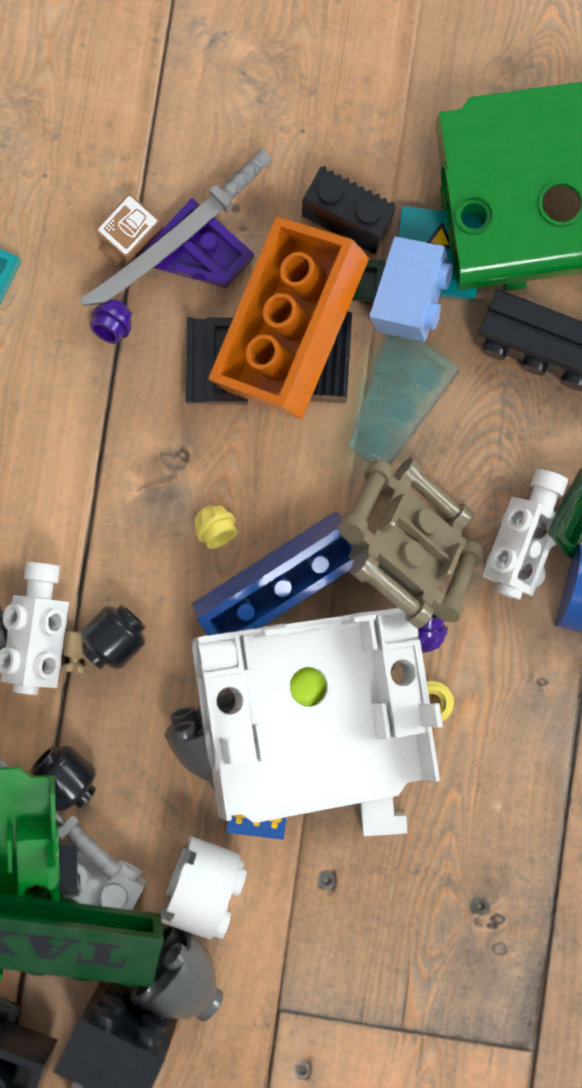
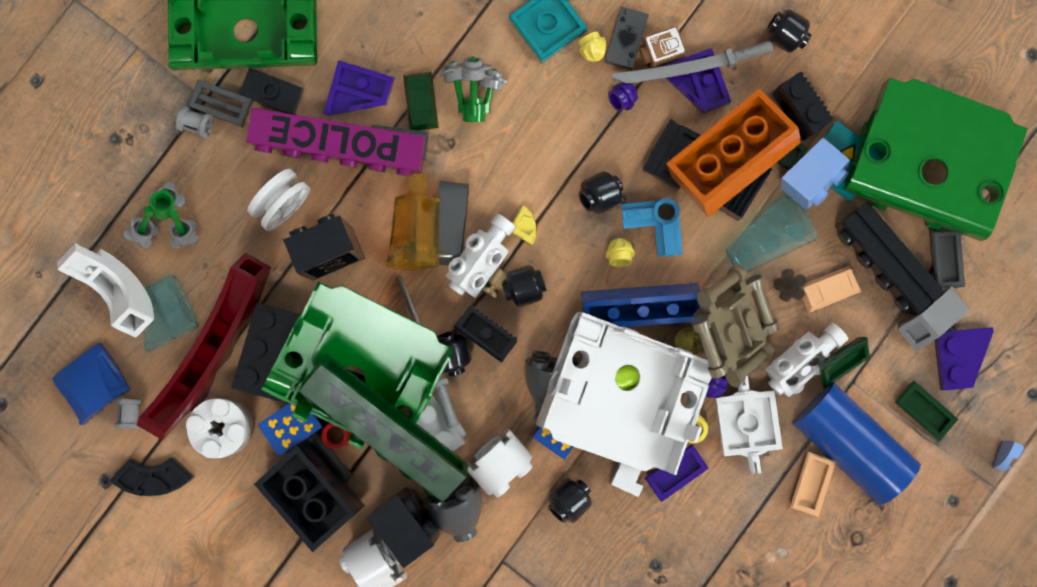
camera: 25 degrees right, 0 degrees up
black tile [59,843,81,898] -> none
none -> black brick [454,305,517,363]
none -> light yellow tile [512,206,537,246]
none -> black head [548,479,592,523]
none -> light yellow plate [578,32,606,62]
none -> black head [579,171,623,214]
none -> dark grey tile [605,6,649,71]
none -> dark azure piece [621,198,683,257]
none -> dark purple tile [644,444,709,502]
none -> light yellow plate [674,327,703,355]
none -> white plate [714,375,783,474]
none -> black head [766,9,812,53]
none -> clear smoke plant [773,269,806,302]
none -> light nougat tile [797,265,862,313]

